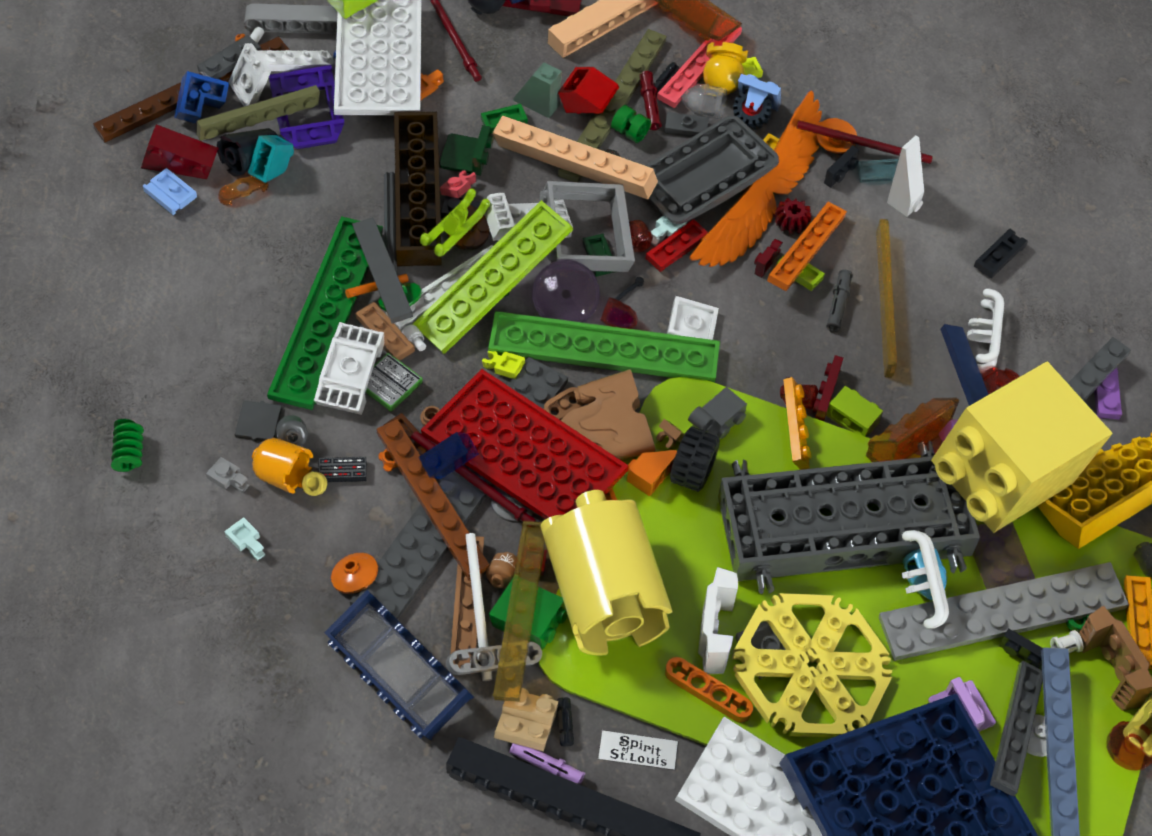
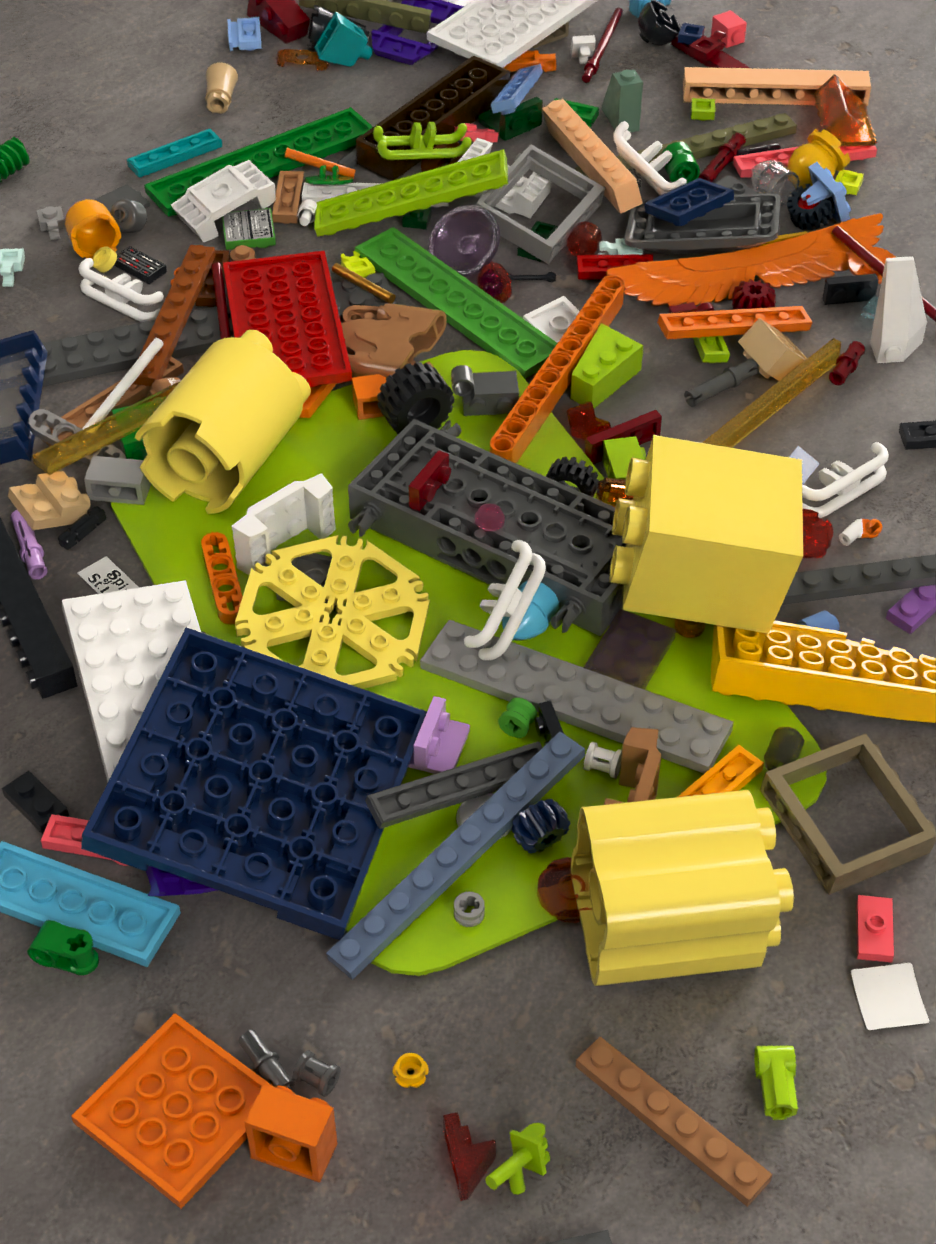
camera: 45 degrees right, 10 degrees down
orange dish [331,553,378,594] -> none
dark grey tile [352,217,413,324] -> none
clear blue brick [419,432,479,479] -> none
red slope [558,67,619,114] -> none
light orange plate [783,377,811,470] -> none
none -> white piece [78,258,164,322]
none -> light grey brick [84,456,151,505]
none -> teal tile [127,128,223,178]
none -> tan plant [206,62,238,114]
none -> medium nougat plate [230,245,255,261]
none -> pearl gold bar [332,263,395,304]
none -> dark red plate [409,450,451,511]
none -> light grey bush [454,892,484,927]
none -> clear pink plate [475,504,505,531]
none -> orange beam [490,275,625,463]
none -> medium blue plate [491,64,543,115]
none -> bright green wheel [498,697,538,738]
none -> dark blue gear [511,799,571,853]
none -> black tyre [546,457,599,497]
none -> white tile [570,35,596,64]
none -> lime wedge [571,323,643,410]
none -> white piece [613,121,687,195]
none -> dark blue plate [644,178,734,226]
none -> lime plate [691,98,715,121]
none -> tan slope [738,318,815,382]
none -> dark red pin [829,341,866,385]
none -> arm [839,519,883,546]

